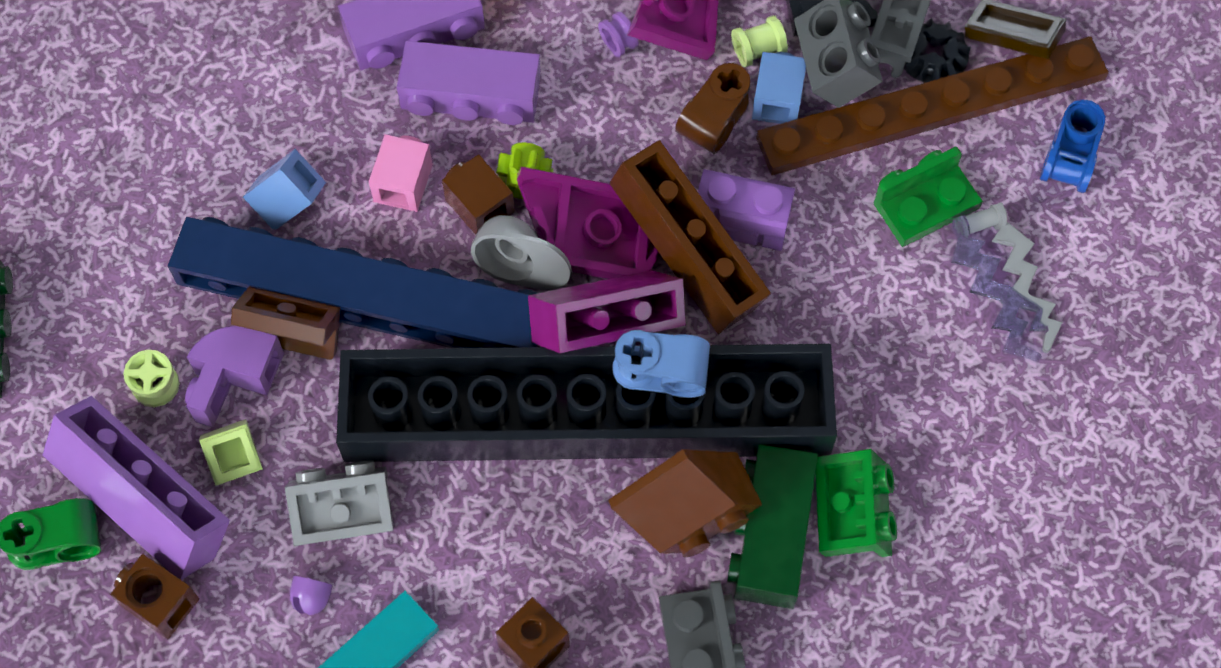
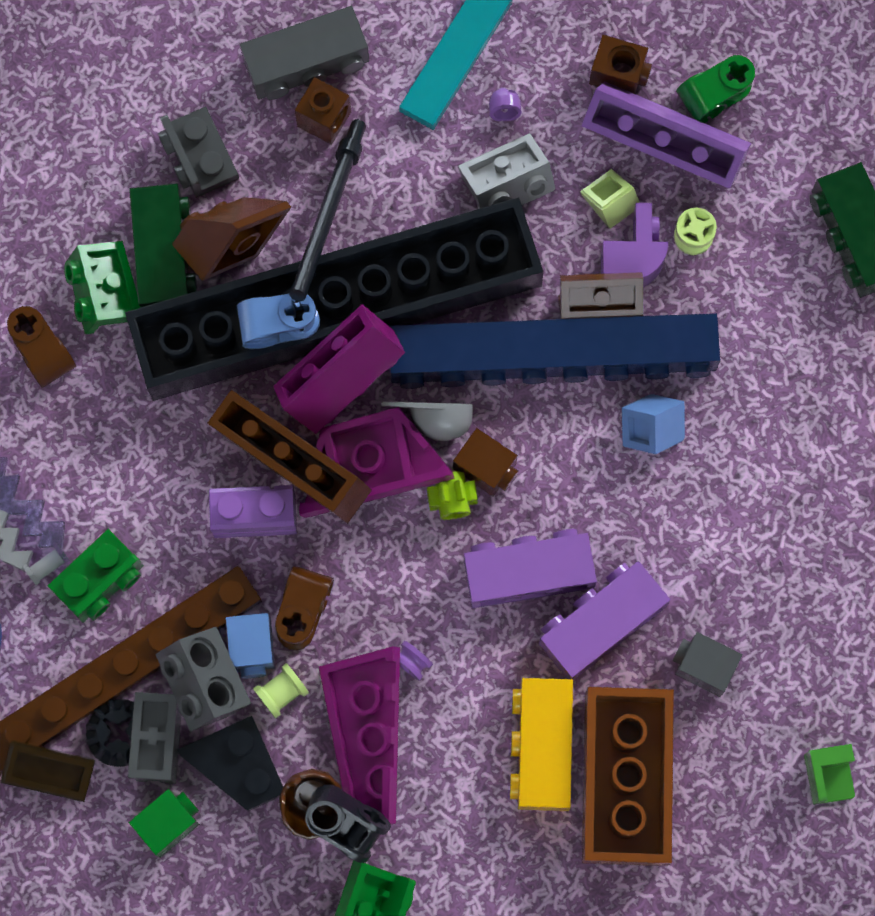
camera: 165 degrees right, 10 degrees up
bright pink brick [369,134,433,212] -> none
none -> reddish brown piece [7,306,77,388]
none -> black bar [289,119,366,301]

